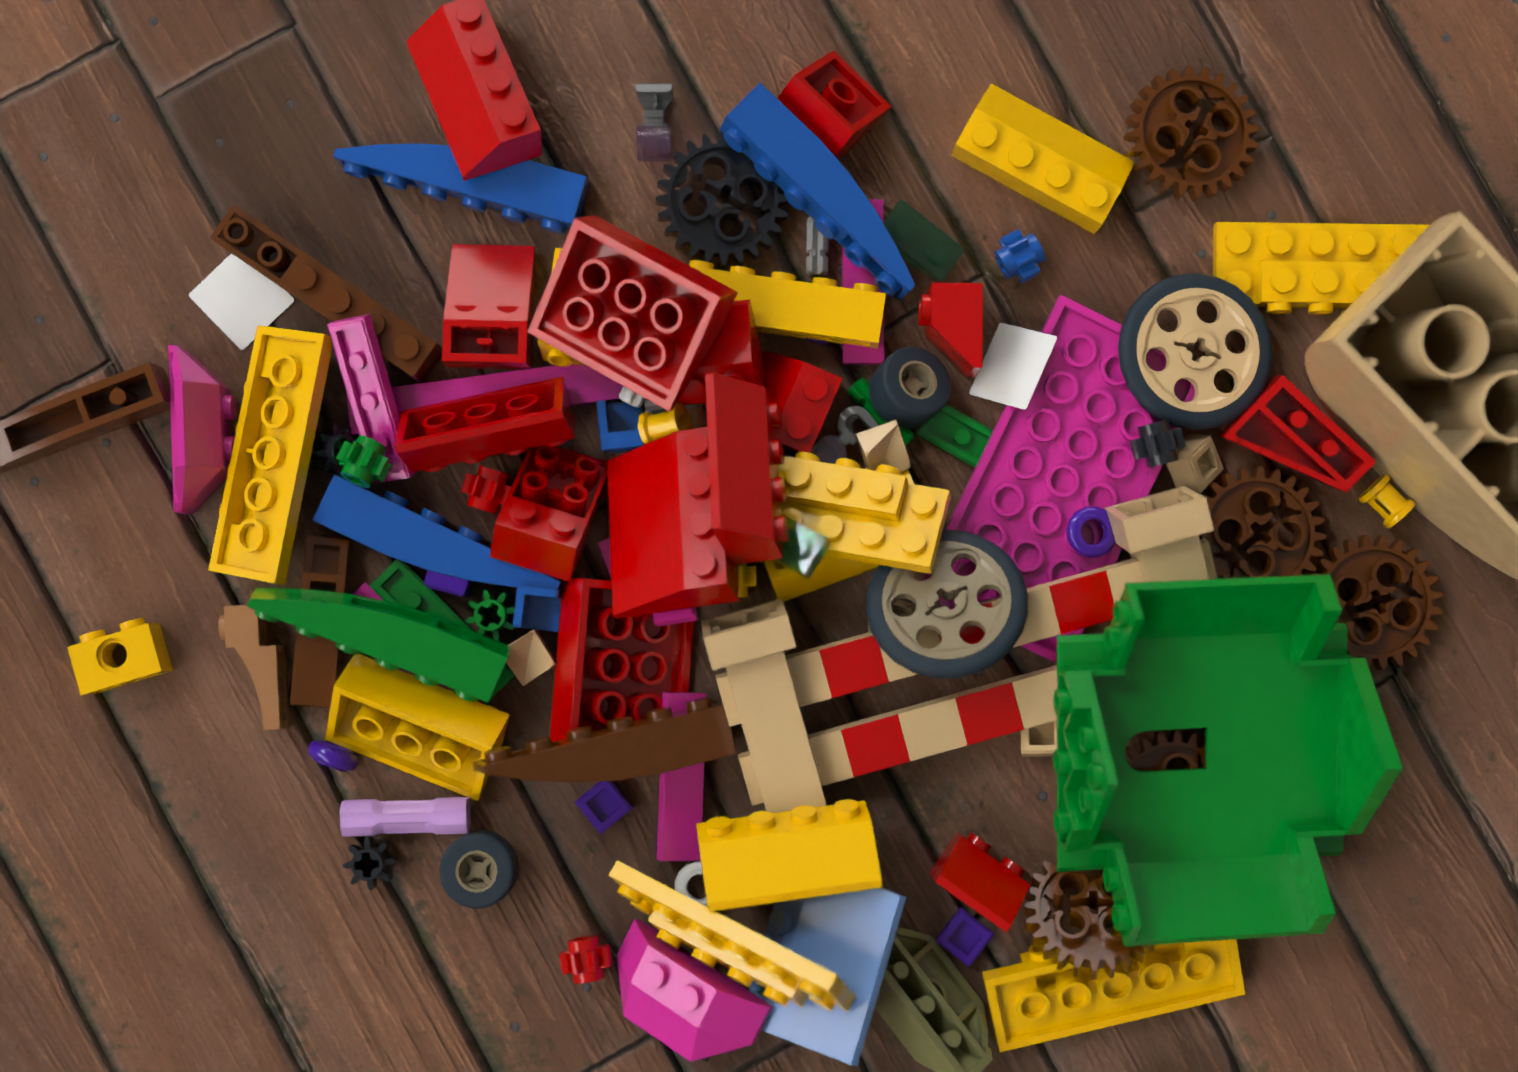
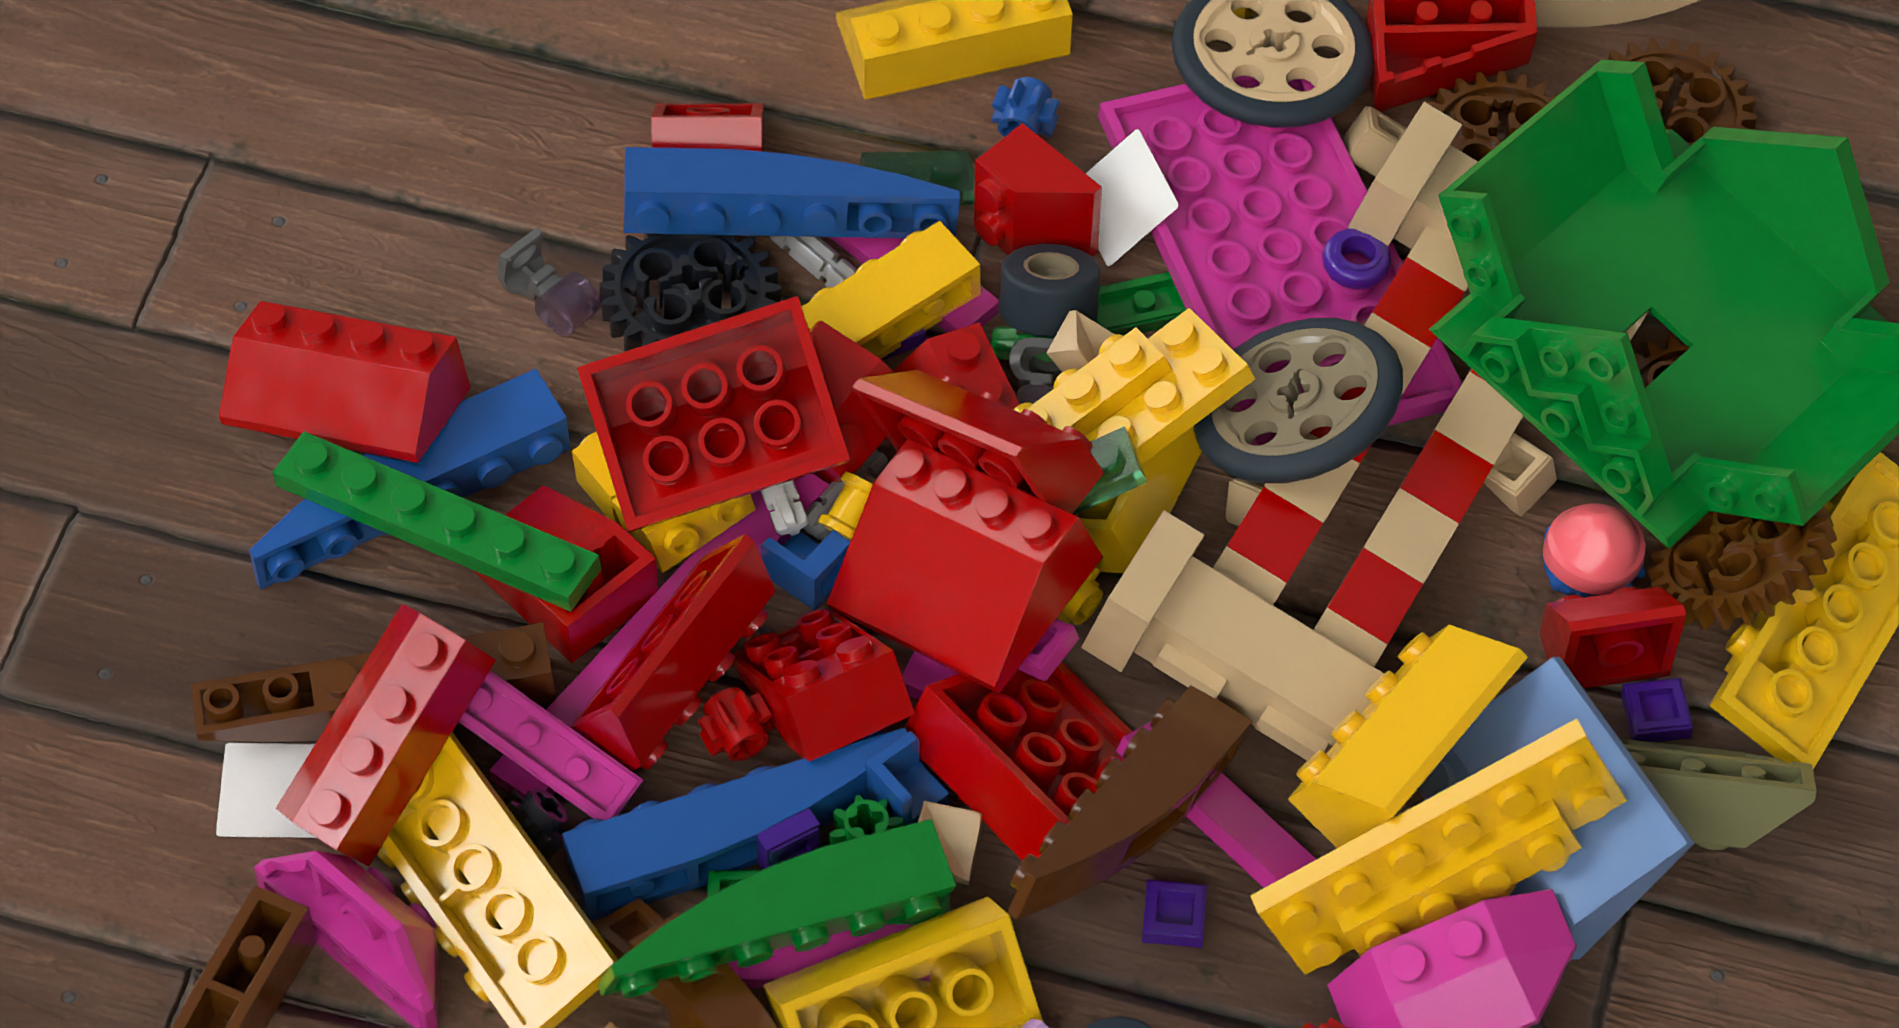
camera: 50 degrees left, 30 degrees down
green gear [336,436,392,488] -> none
black gear [1130,419,1186,468] -> none
yellow bush [1358,474,1416,529] -> none
none -> green plate [272,431,602,611]
none -> red slope [276,604,496,867]
none -> coral hair [1542,503,1646,597]

